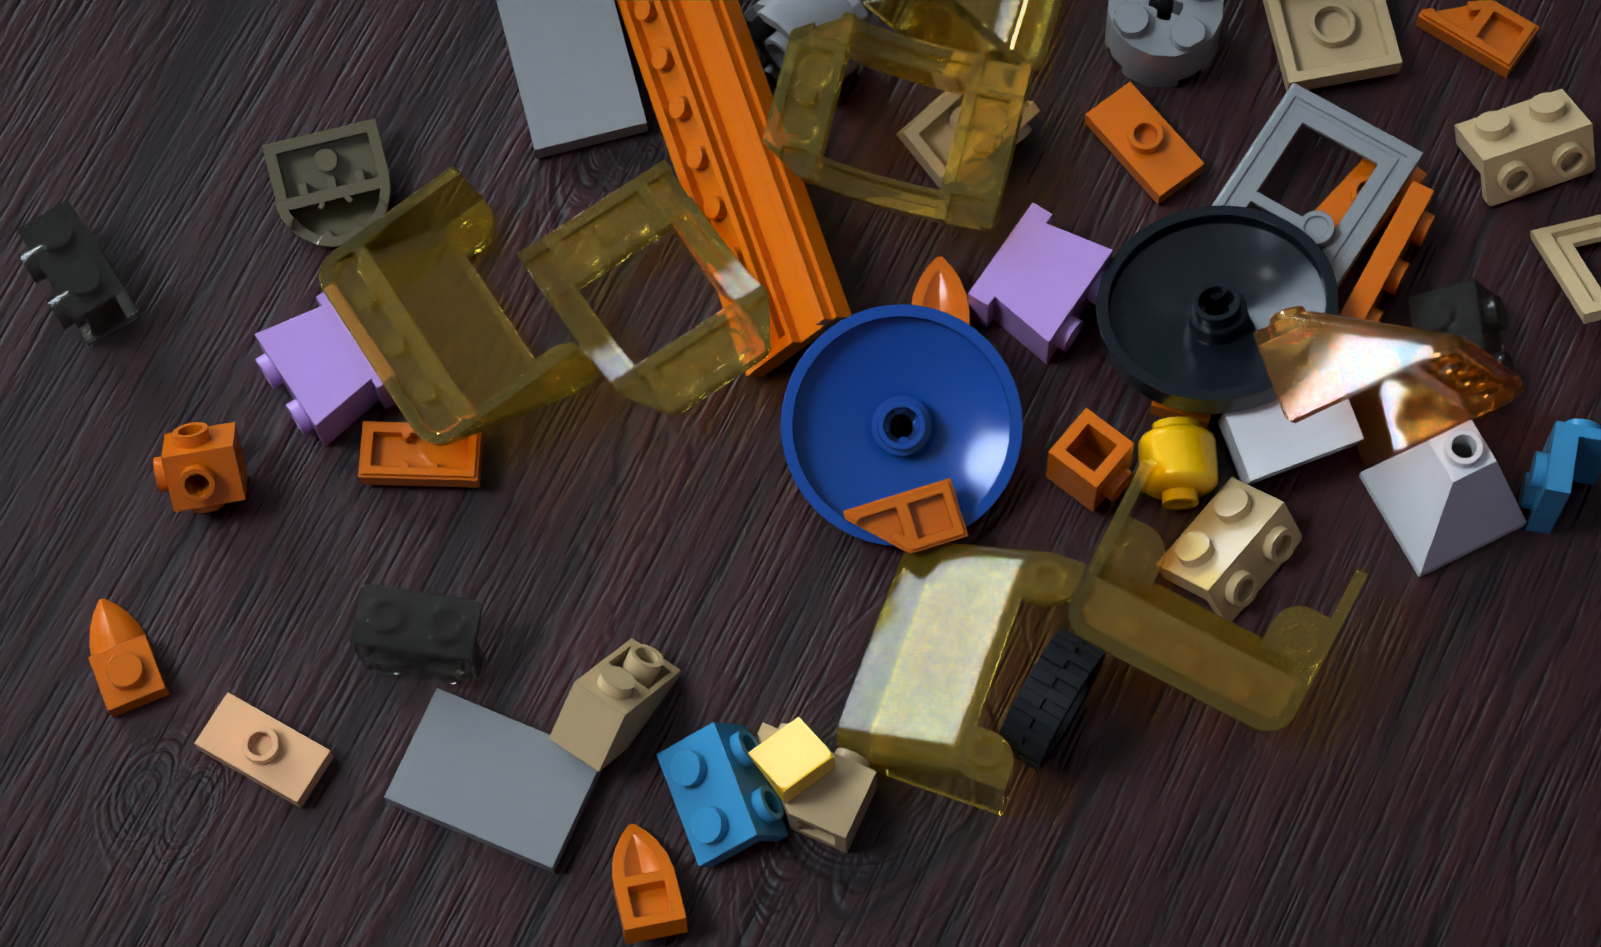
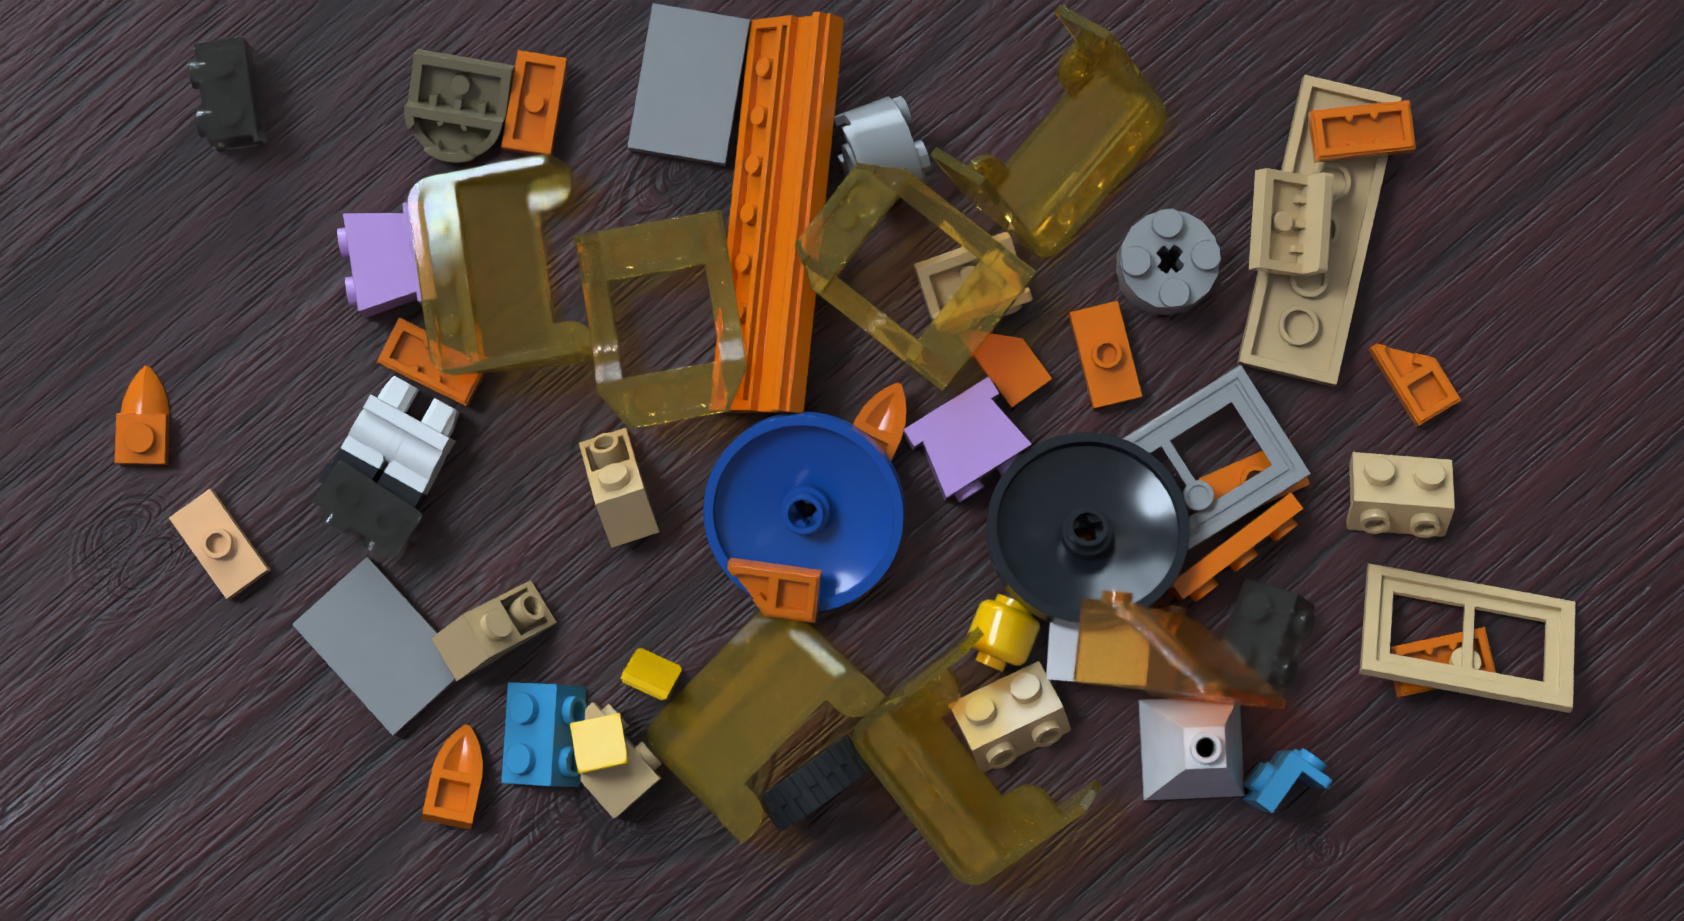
camera: 15 degrees right, 15 degrees up
orange brick [153,422,248,513] -> none
orange brick [1046,408,1134,512] -> none
none -> white hips [318,376,460,529]
none -> orange plate [501,50,568,158]
none -> tan slope [579,427,659,548]
none -> yellow slope [620,648,682,702]
none -> orange tile [957,329,1052,409]

